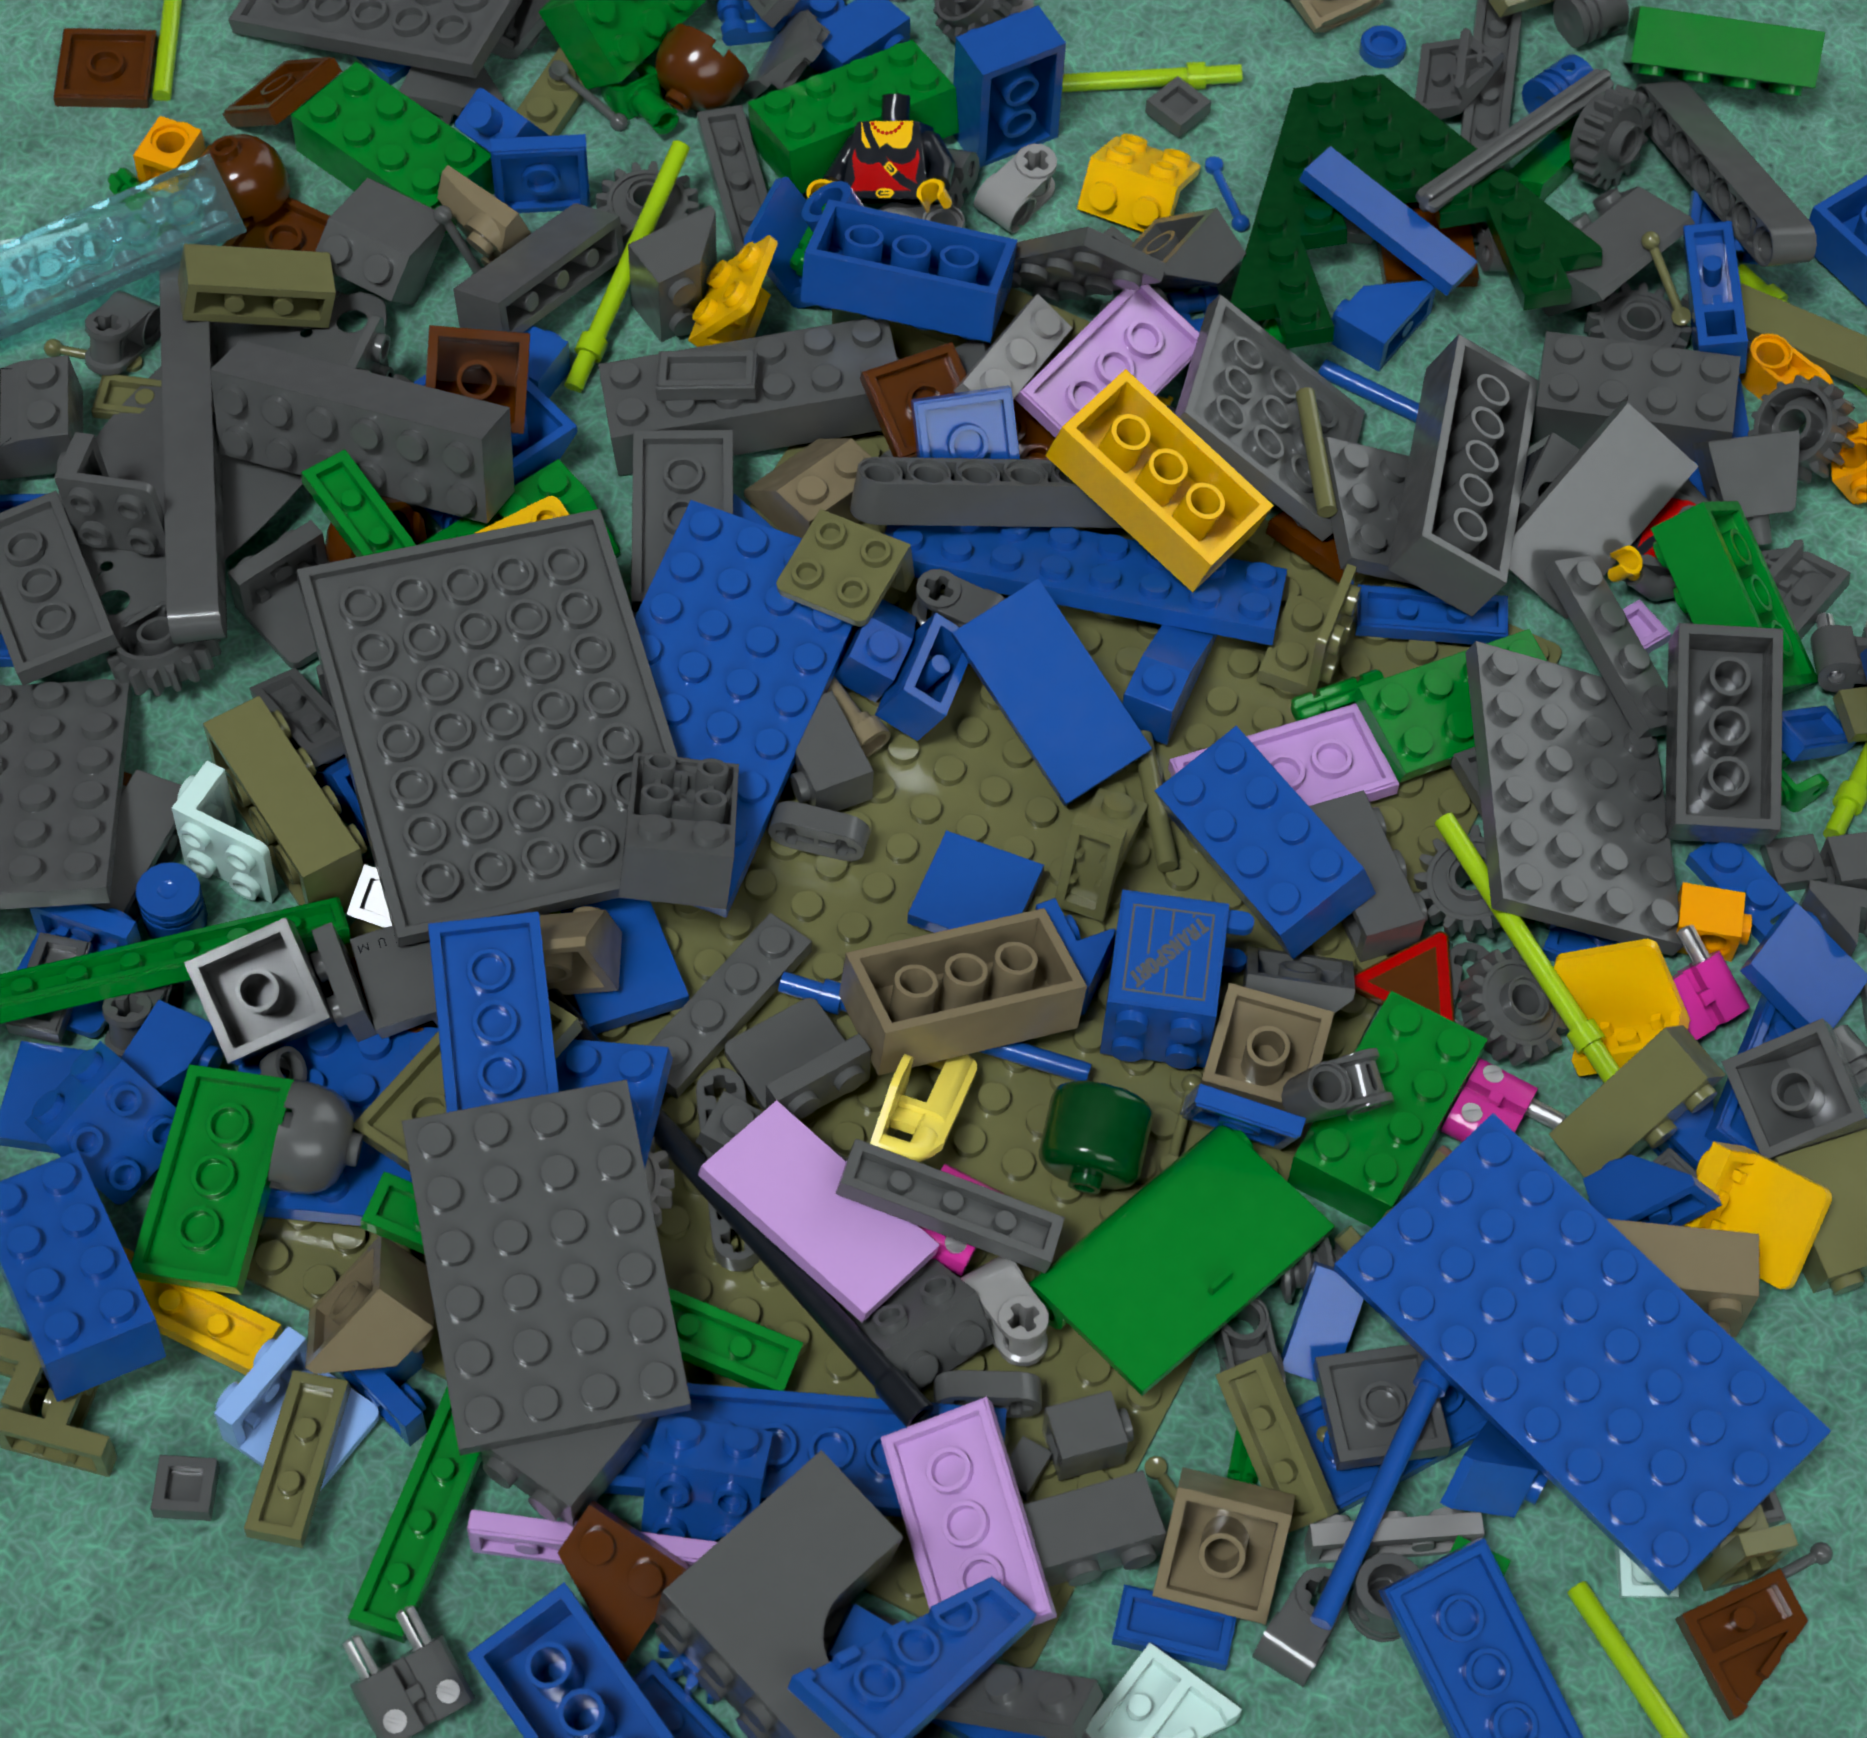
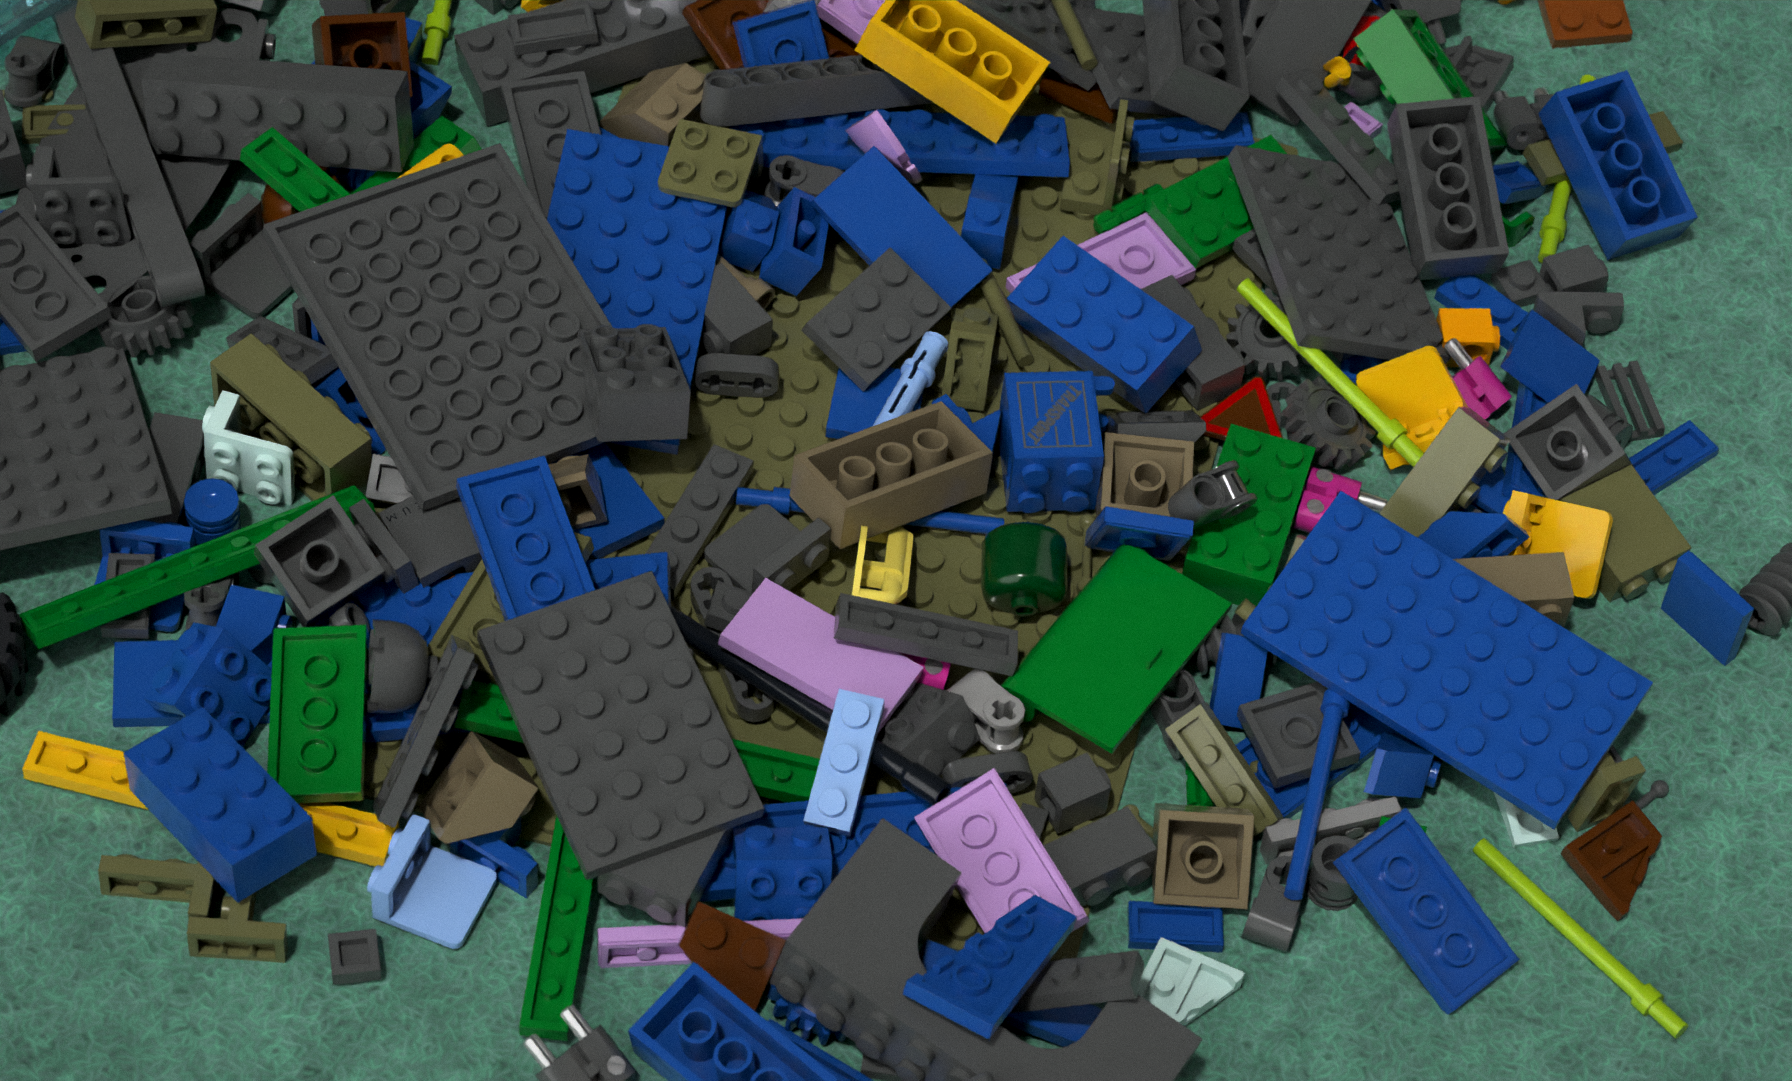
camera: 15 degrees left, 5 degrees down
olive plate [244,1370,351,1548] -> none
none -> dark grey plate [373,635,478,828]
none -> dark grey plate [801,248,951,392]
none -> light blue plate [803,689,885,836]
none -> lavender brick [845,110,922,185]
none -> light blue pin [873,331,949,426]

